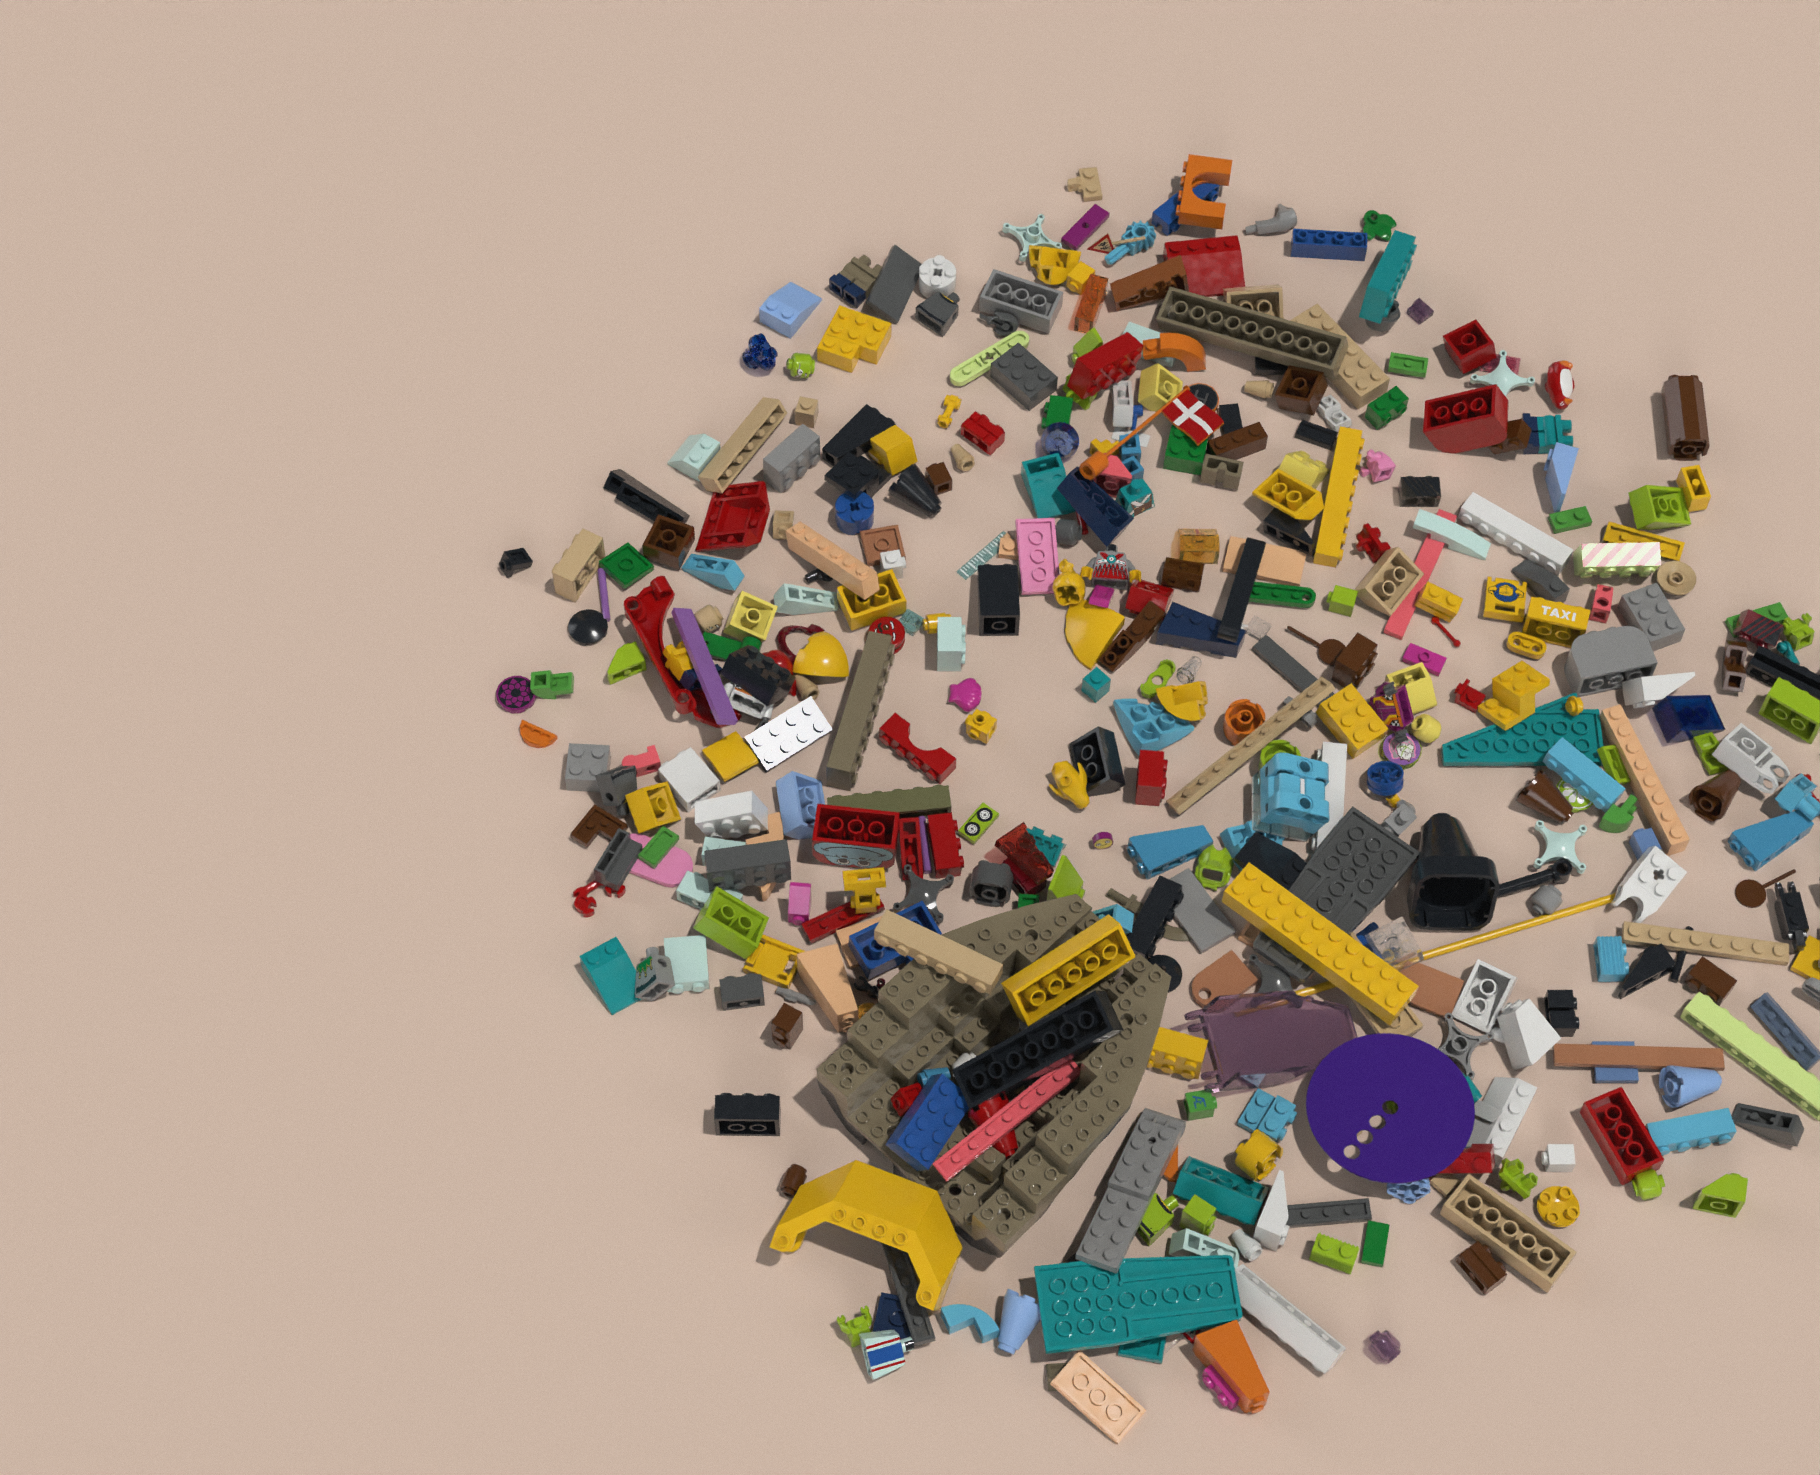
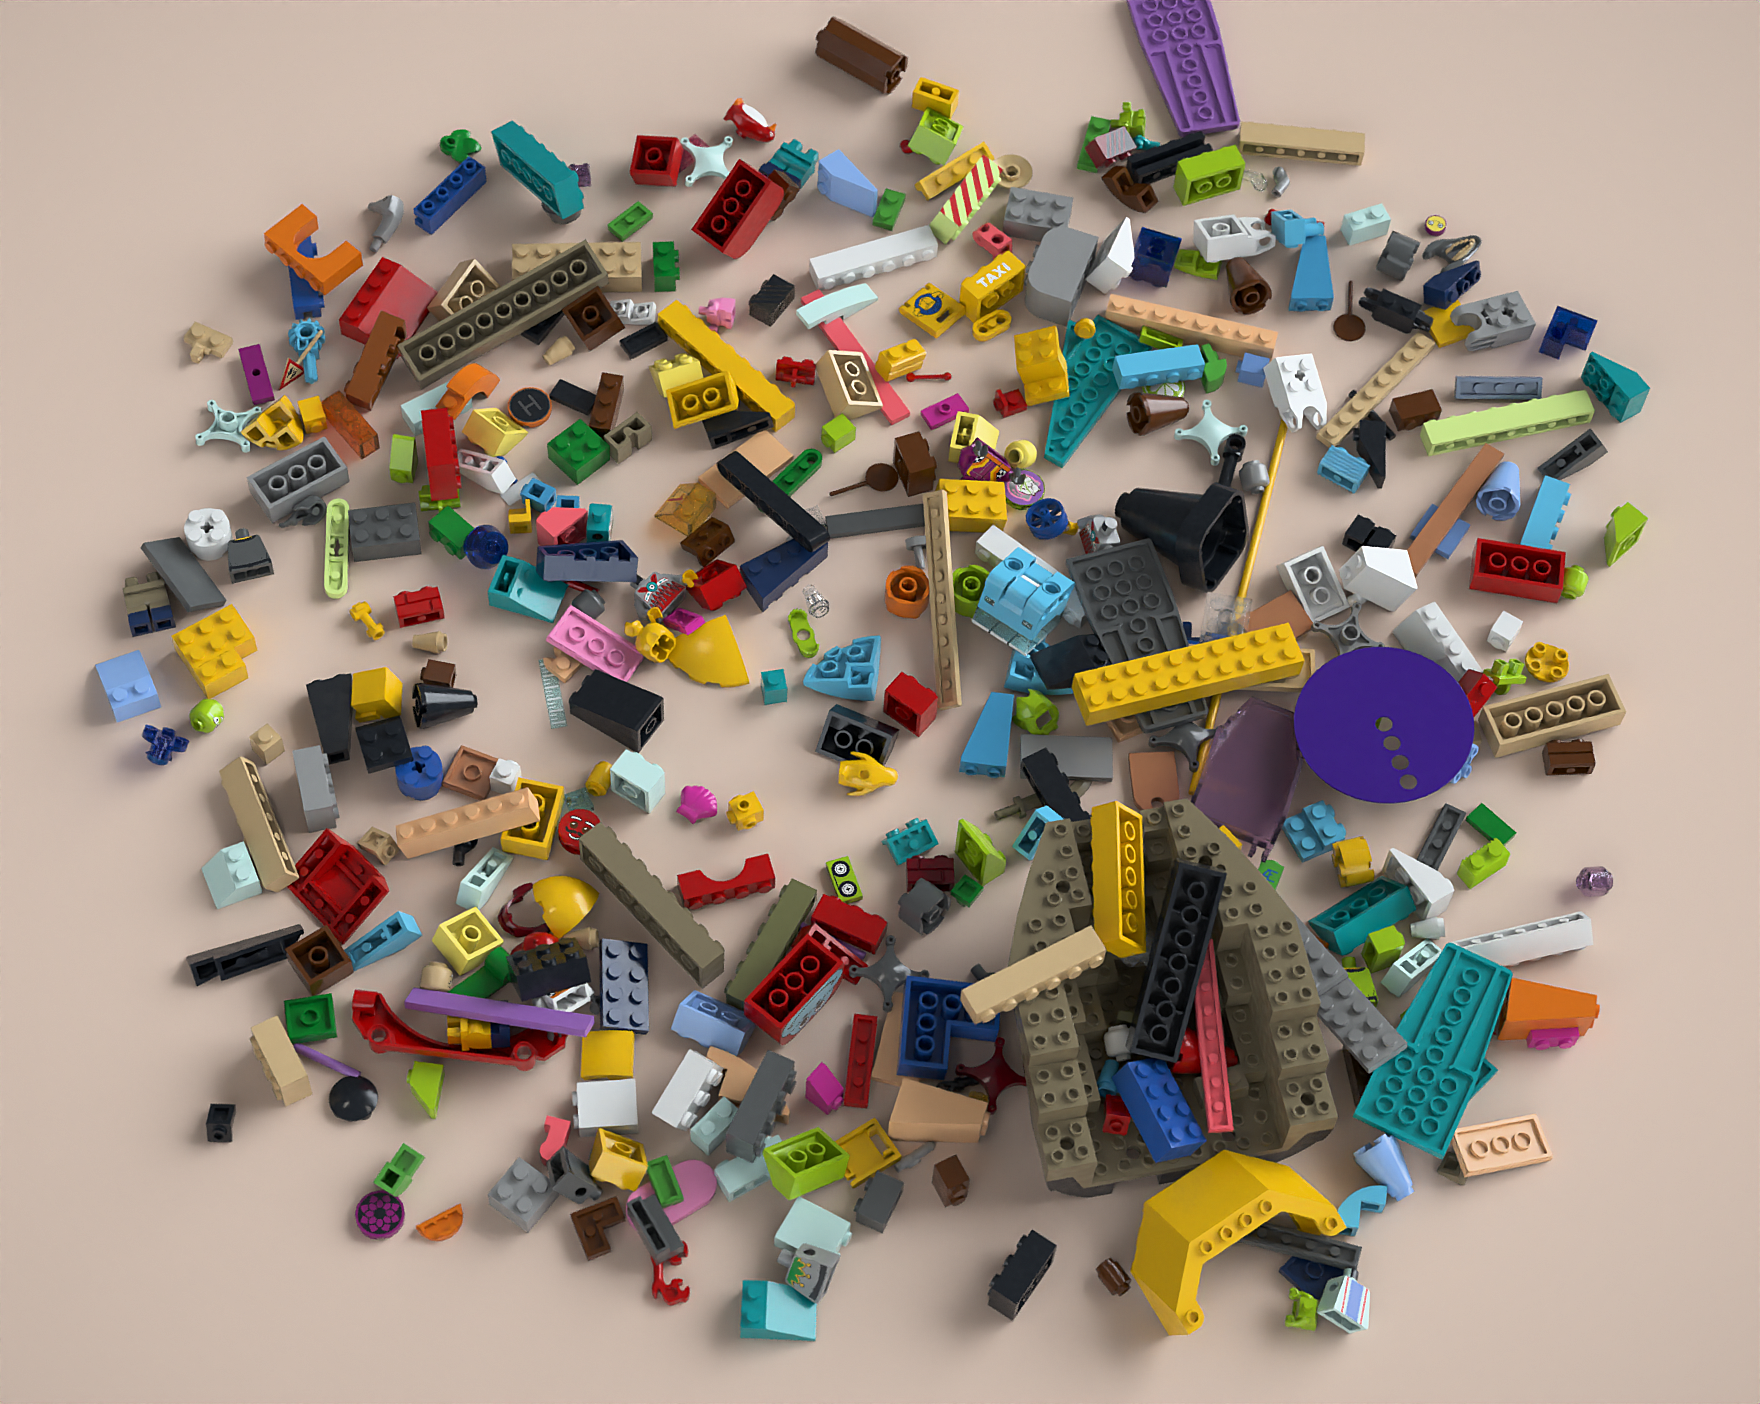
camera: 60 degrees left, 0 degrees up
yellow tile [842,867,886,914] -> none
clear red wing [995,822,1054,885] -> none
flag [1079,385,1224,480] -> none
tile [1092,832,1113,849] -> none
reddish brown slope [1098,601,1166,673] -> none
yellow brick [1156,681,1208,721] -> none
dark grey slope [1512,559,1570,603] -> none

